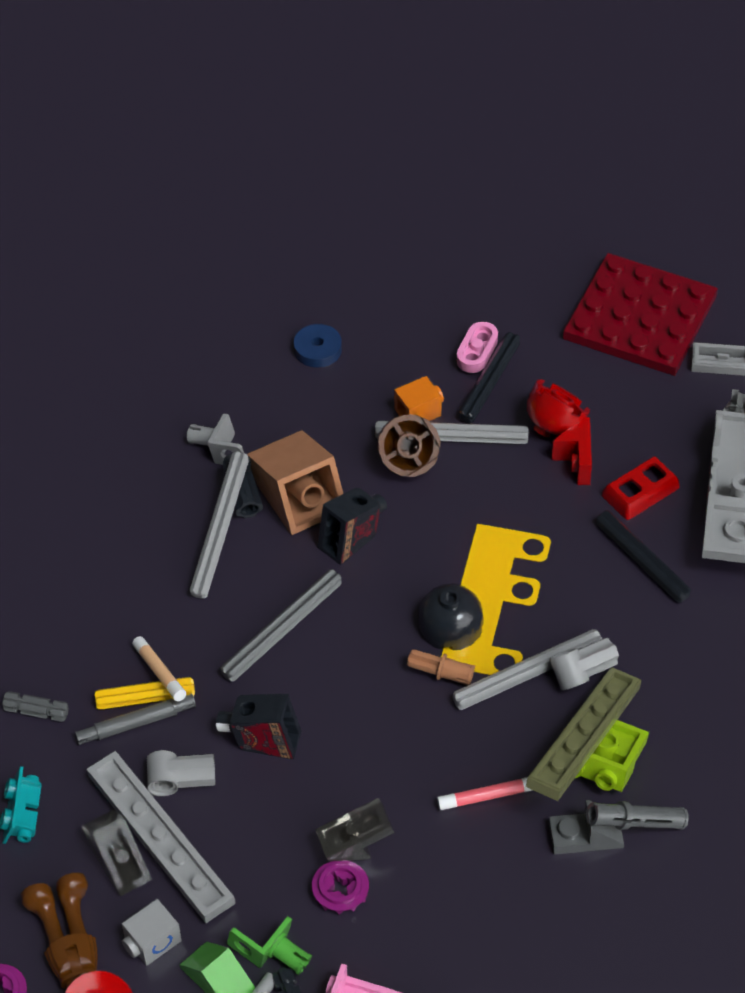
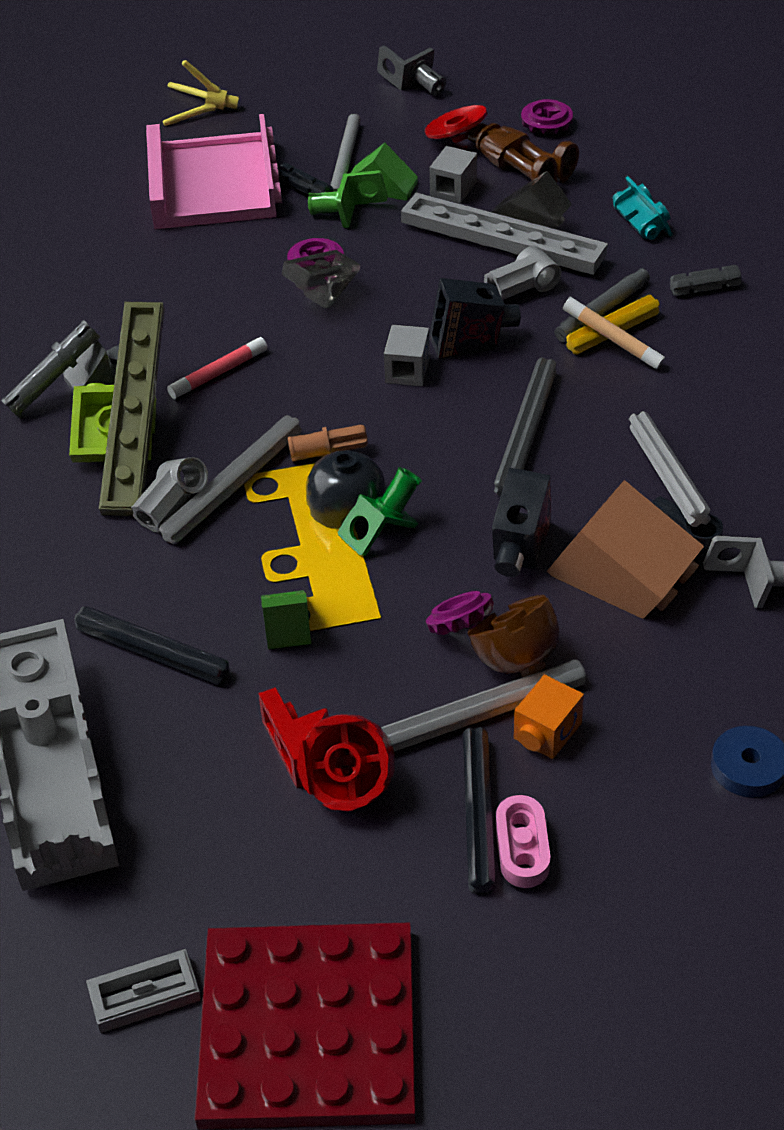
camera: 155 degrees right, 5 degrees down
red piece [602,456,680,520] -> none
none -> bright green slope [261,590,311,649]
none -> green bracket [338,467,422,556]
none -> light grey brick [384,325,430,386]
none -> magenta gear [426,591,494,635]

